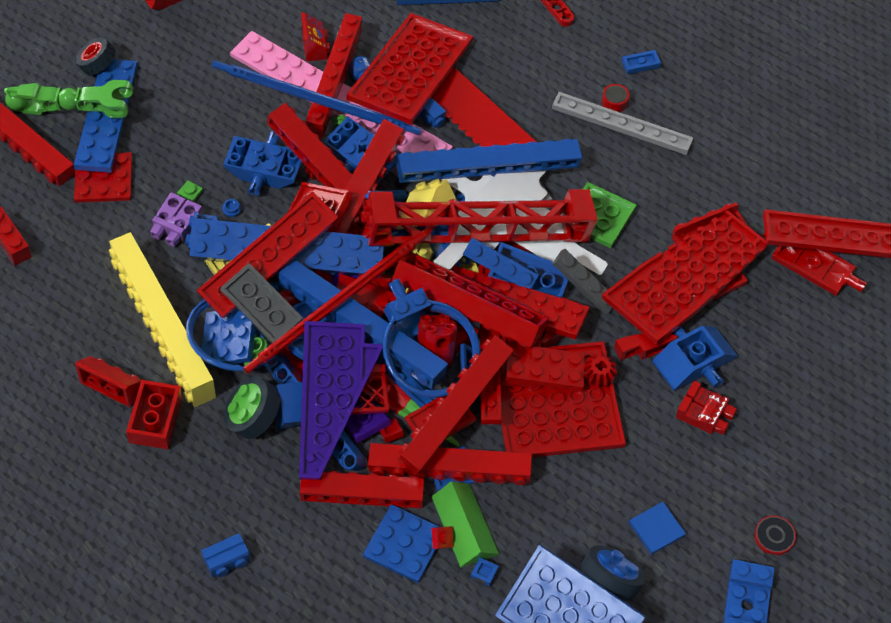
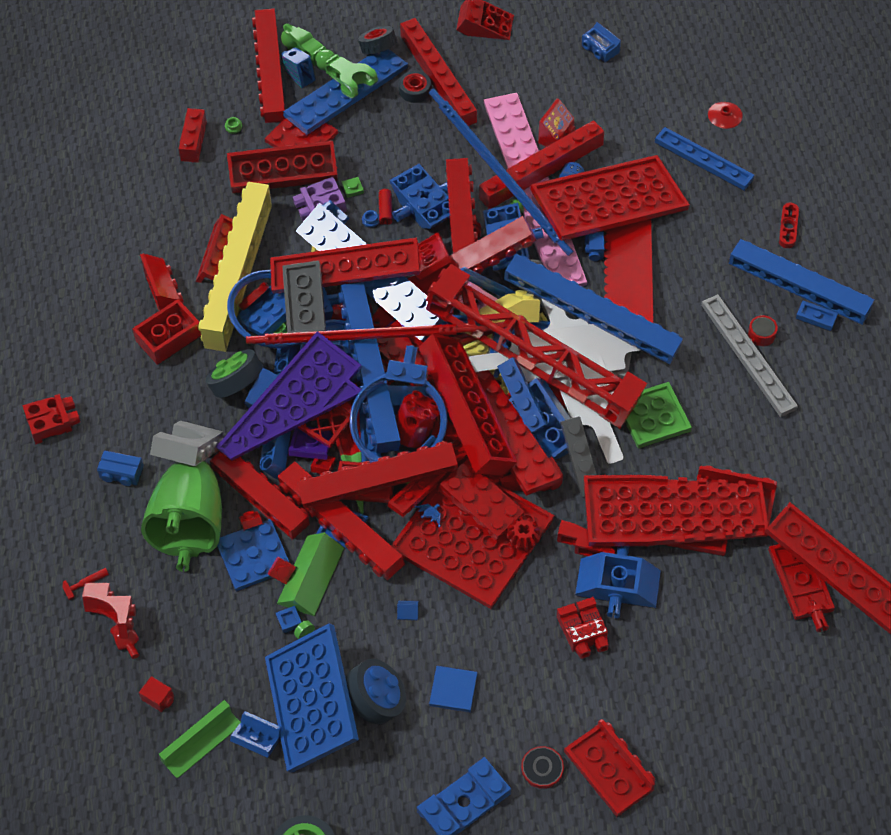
camera: 45 degrees right, 0 degrees up
none -> red hips [22,394,80,445]
none -> bright green windscreen [141,461,222,572]
none -> light grey arch [150,421,223,466]
none -> red fence [195,214,233,283]
none -> bright green plate [225,117,242,134]
none -> red brick [227,141,338,193]
none -> red tile [238,282,270,311]
none -> red plate [239,511,263,530]
none -> blue torso [281,48,316,88]
none -> bright green tile [294,620,315,639]
none -> red piece [379,189,393,225]
none -> blue slope [397,601,419,620]
none -> black wheel [399,71,431,103]
none -> red brick [400,18,477,126]
none -> blue piece [414,504,441,527]
none -> red bracket [564,719,655,817]
none -> blue brick [729,239,875,325]

